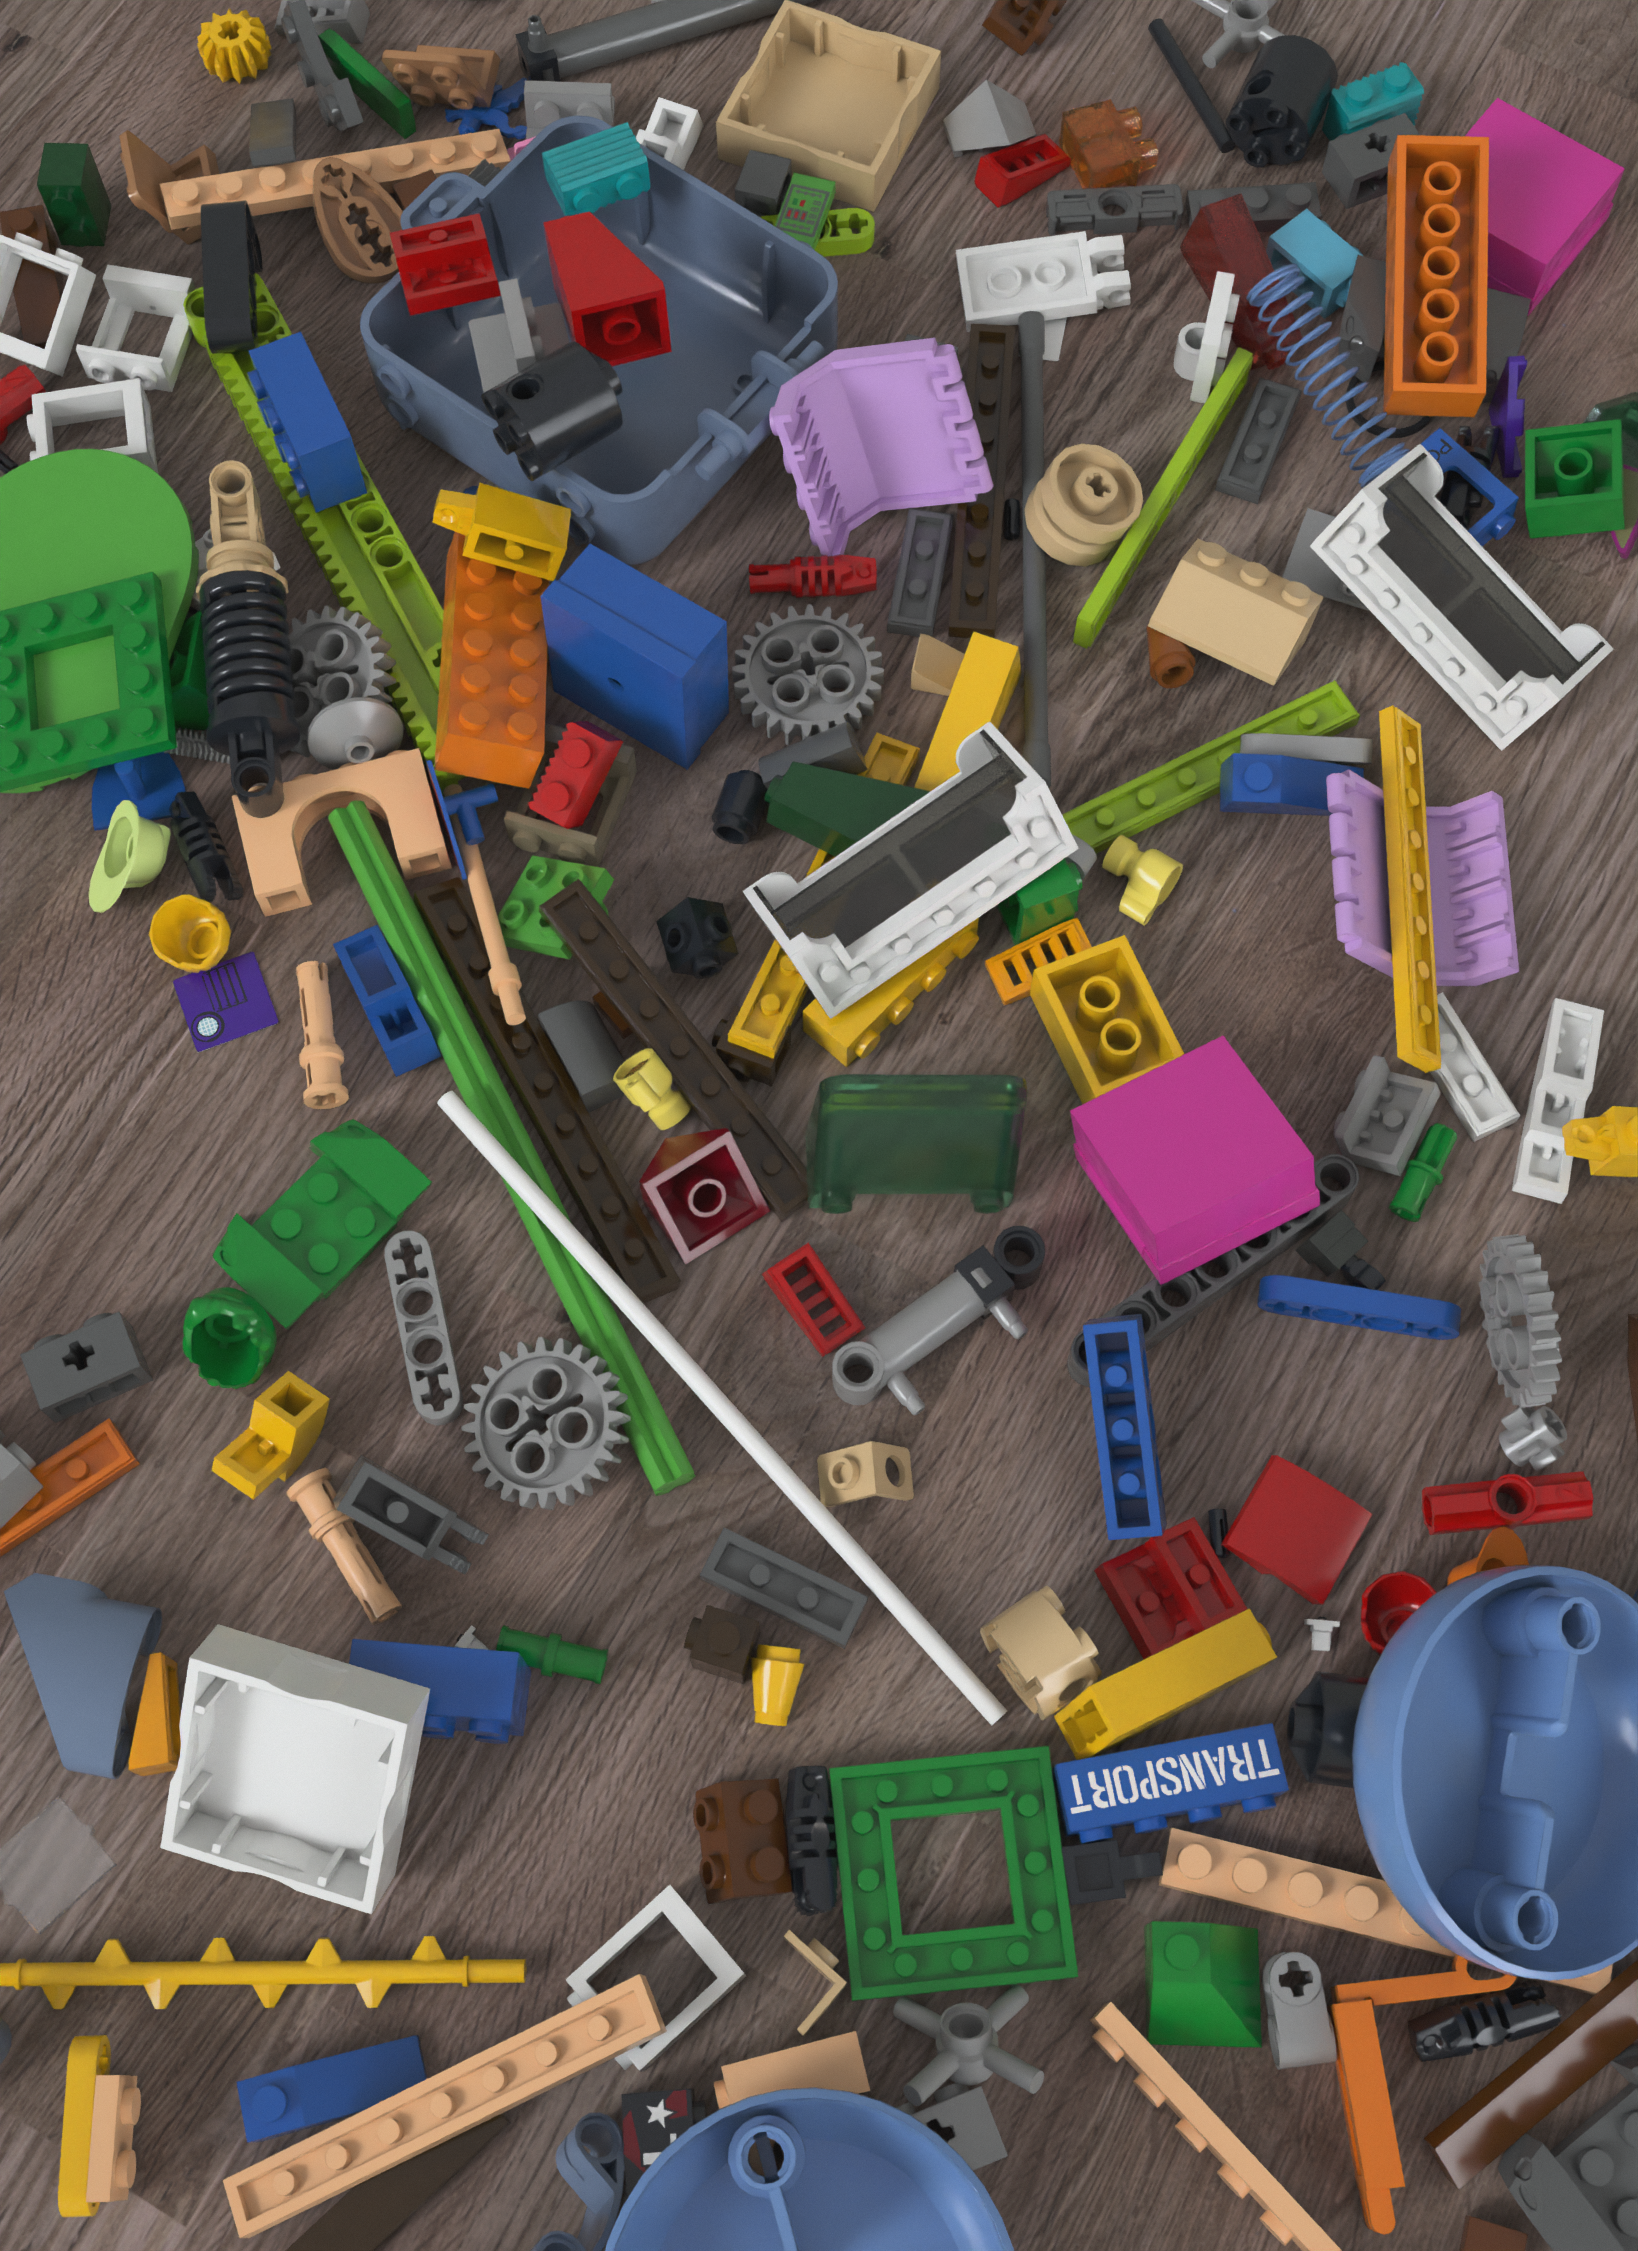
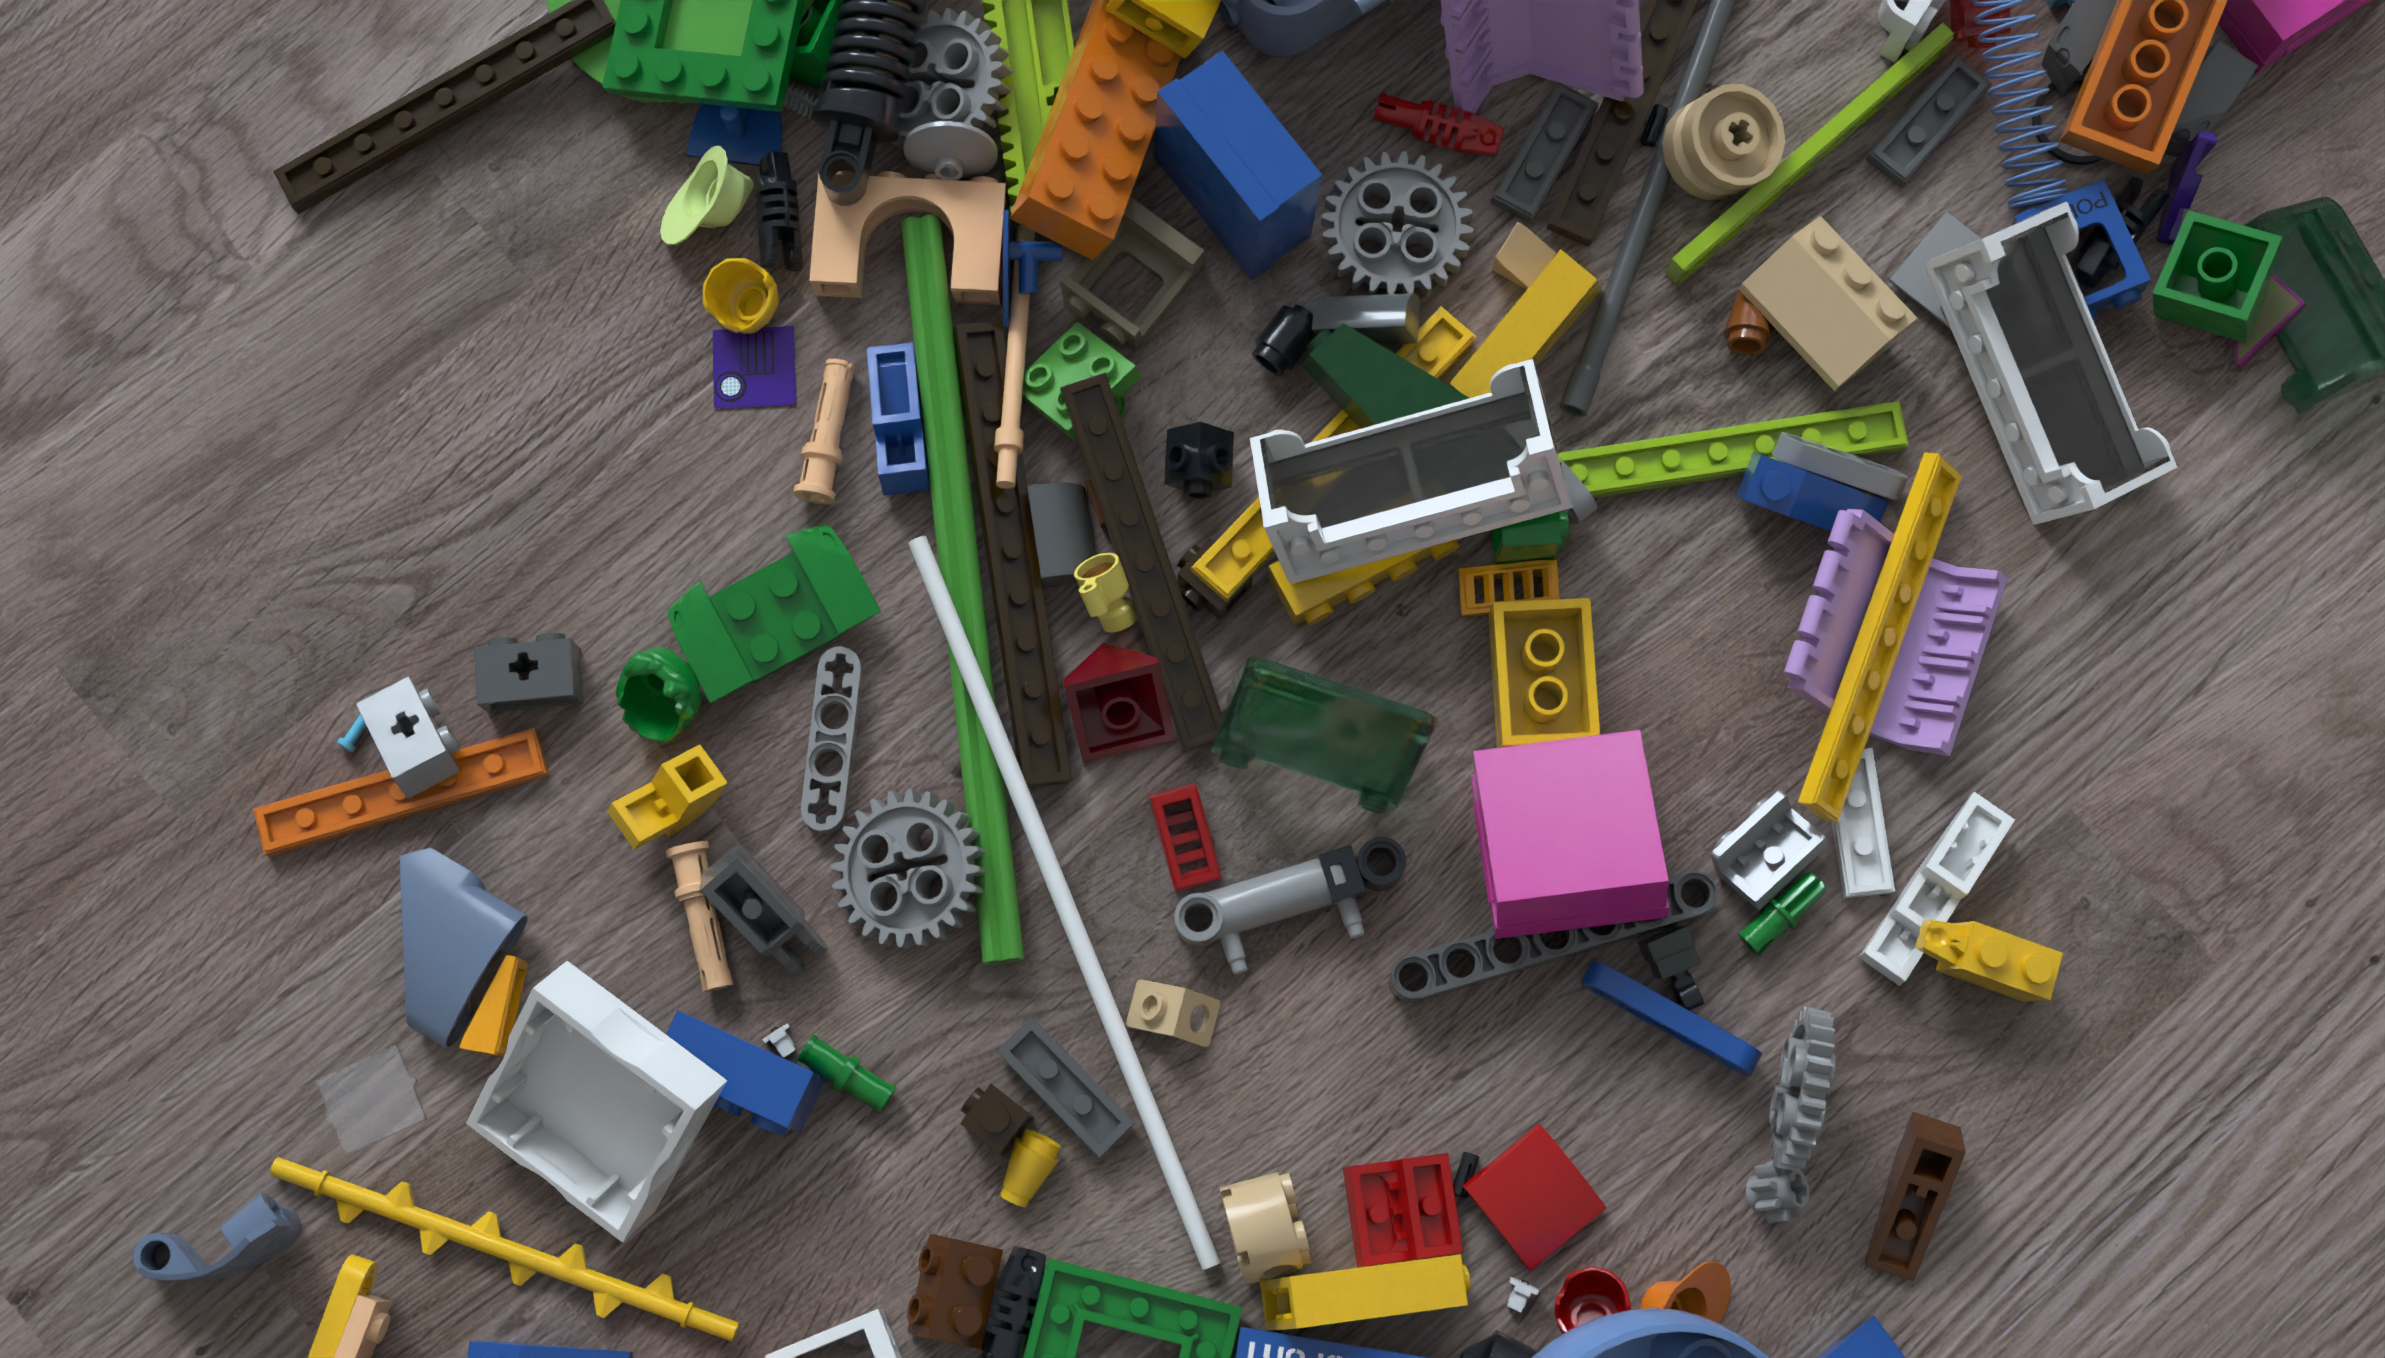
camera: 20 degrees right, 10 degrees up
red brick [528,721,624,829] -> none
blue brick [1083,1314,1167,1540] -> none
light yellow piece [1102,835,1183,926] -> none
red piece [1421,1471,1594,1535] -> none

